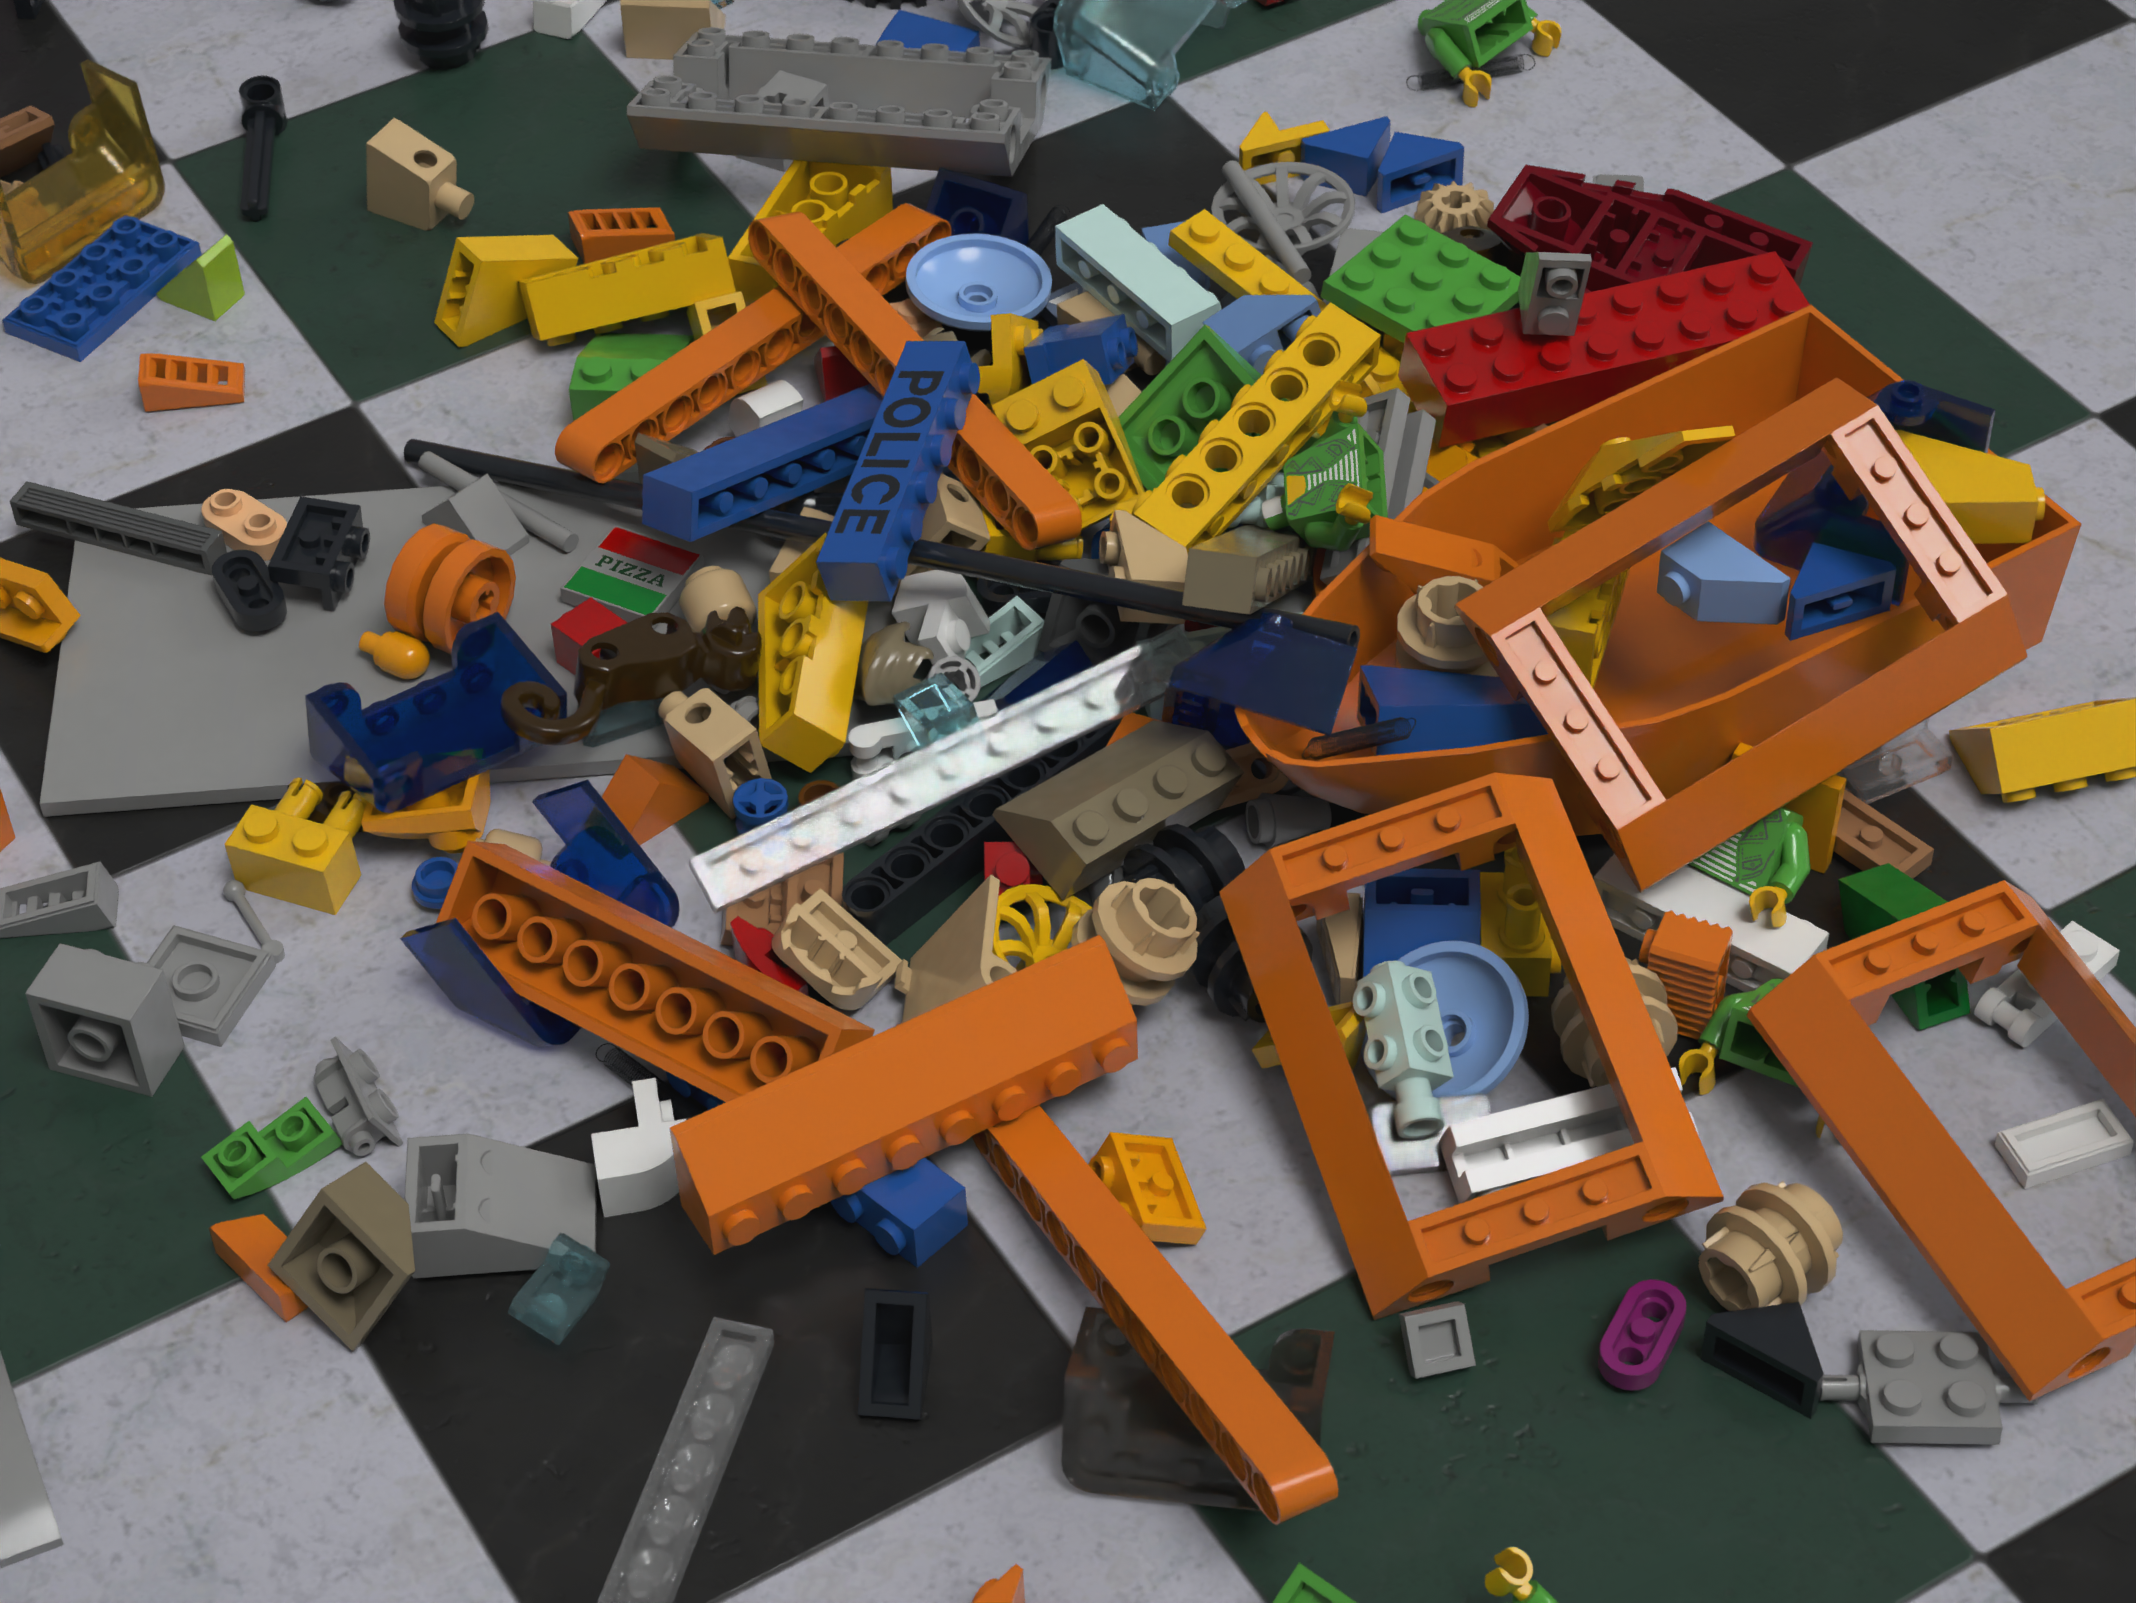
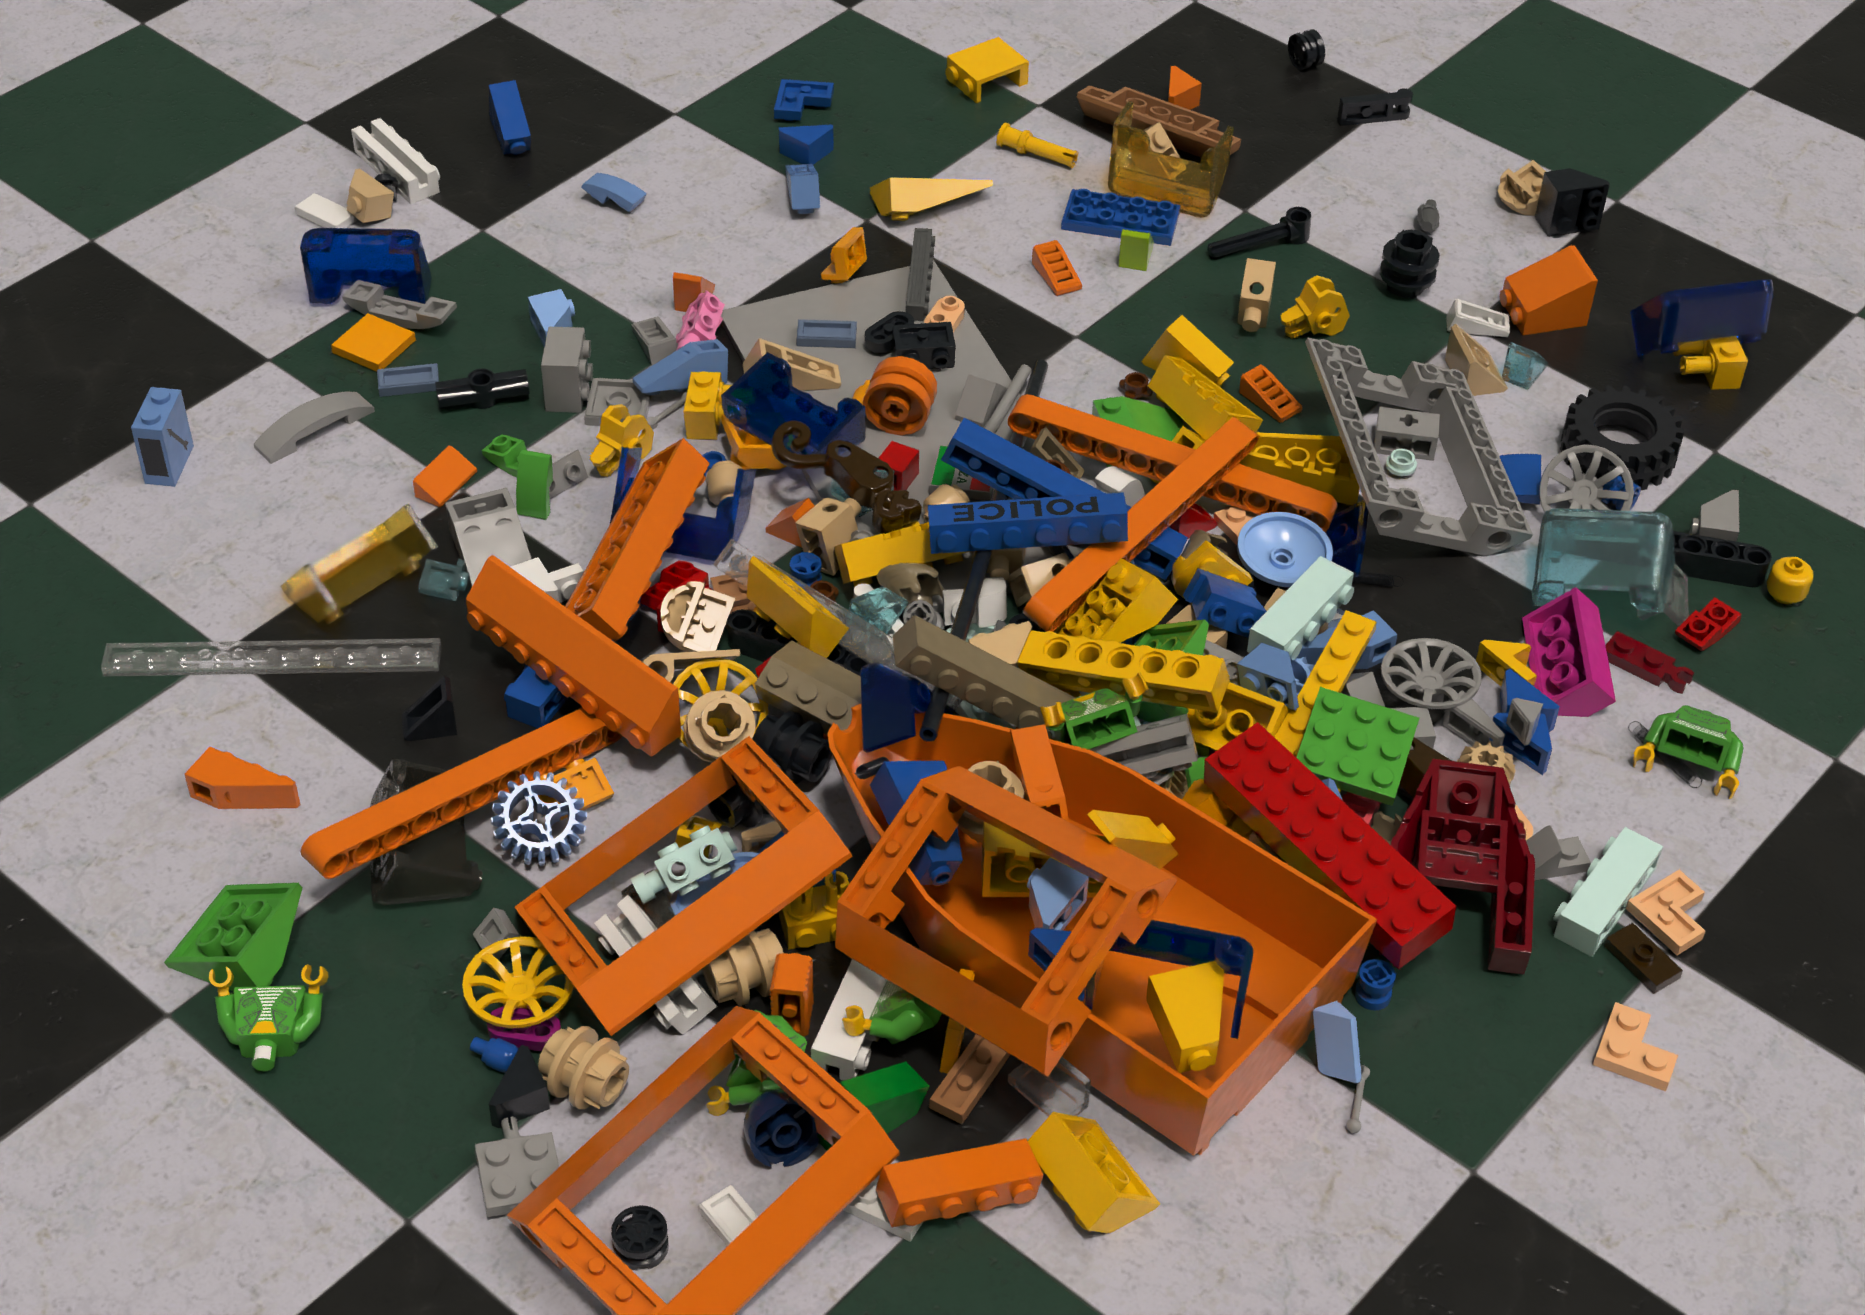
camera: 70 degrees right, 0 degrees up
dark tan slope [268,1162,415,1351] -> none
light grey bar [1222,160,1311,284] -> none
light grey slope [1518,252,1592,336] -> none
none -> clear yellow windscreen [280,503,438,625]
none -> black piece [435,368,530,409]
none -> yellow wheel [462,936,574,1028]
none -> blue cylinder [470,1037,519,1073]
none -> light blue gear [491,771,587,866]
none -> bright green slope [516,450,553,520]
none -> yellow hinge [589,404,654,477]
none -> black wheel [611,1205,669,1271]
none -> medium blue slope [632,339,728,395]
none -> bright pink brick [676,291,725,350]
none -> tan slope [743,338,841,392]
none -> dark blue cylinder [743,1088,820,1167]
none -> yellow slope [746,556,849,659]
none -> sand blue tile [797,319,857,348]
none -> orange brick [876,1138,1044,1227]
none -> reddish brown plate [1119,372,1153,399]
none -> yellow hinge [1280,275,1350,339]
none -> light grey slope [1442,690,1505,748]
none -> light grey slope [1506,698,1543,746]
none -> dark pink slope [1522,587,1616,717]
none -> light aqua brick [1553,827,1663,957]
none -> light nougat plate [1593,1002,1678,1091]
none -> dark brown plate [1604,922,1683,994]
none -> dark red plate [1606,631,1694,694]
none -> light nougat plate [1626,869,1706,955]

